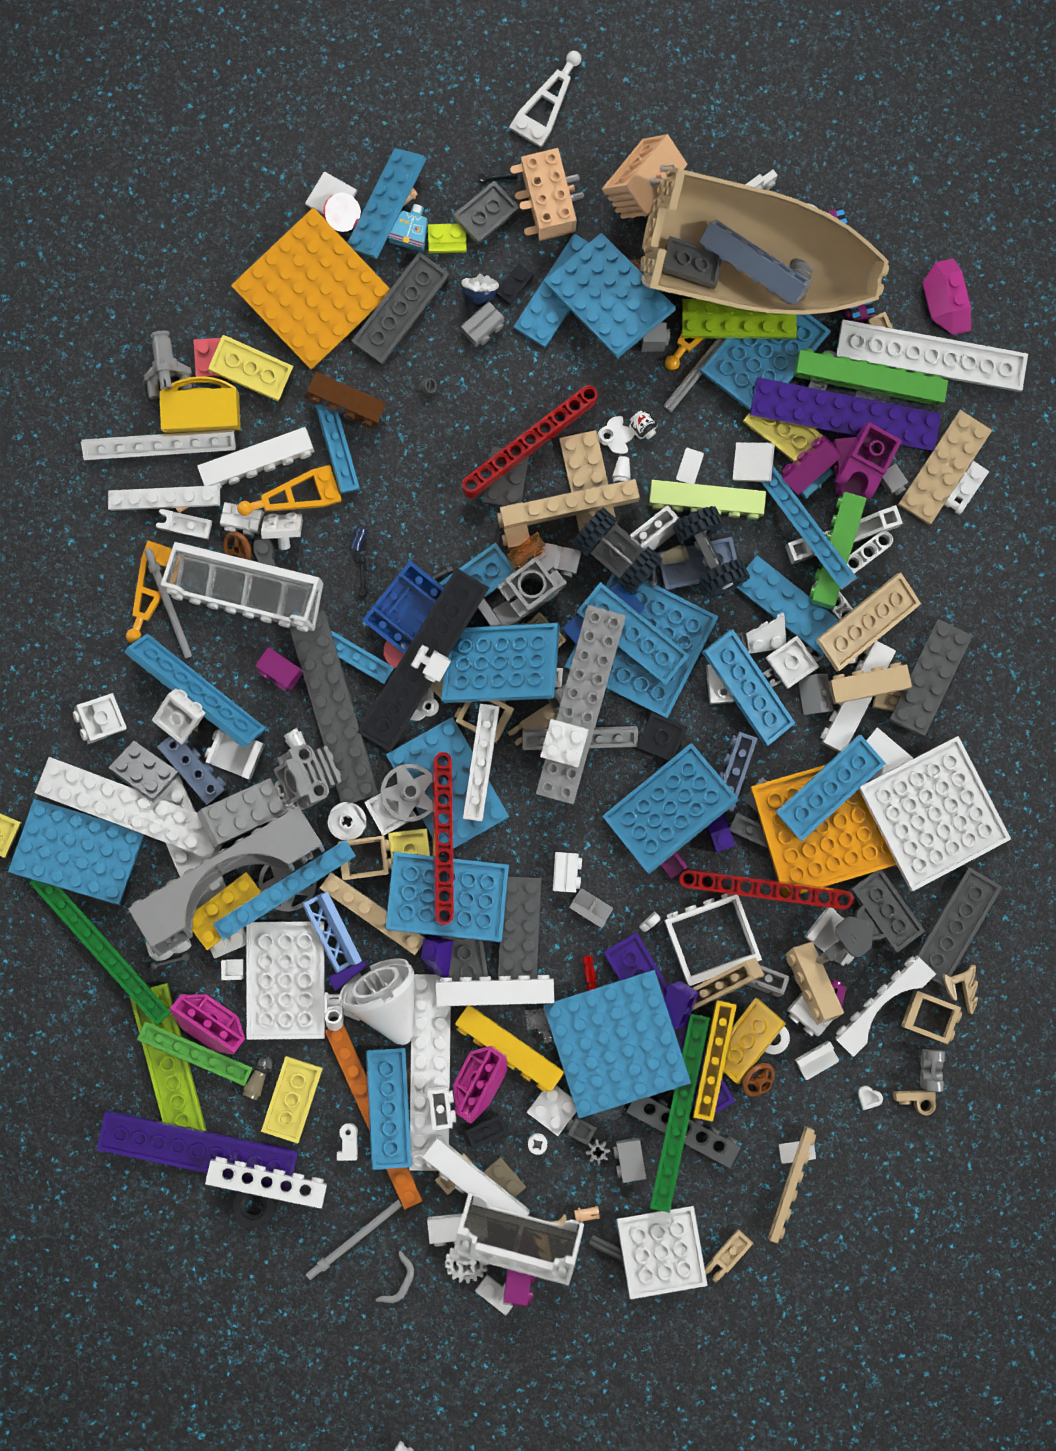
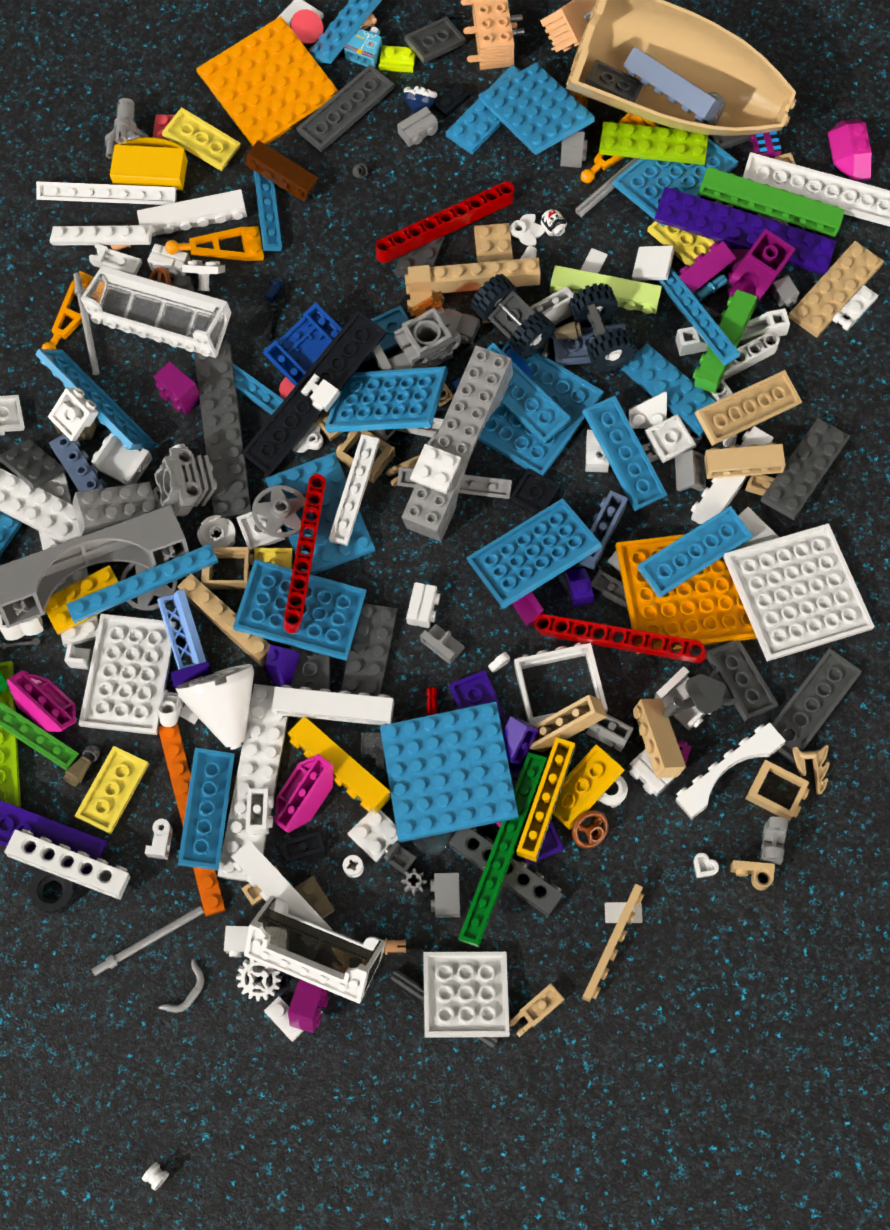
camera: 15 degrees right, 15 degrees down
white panel [795,1041,839,1080] -> none

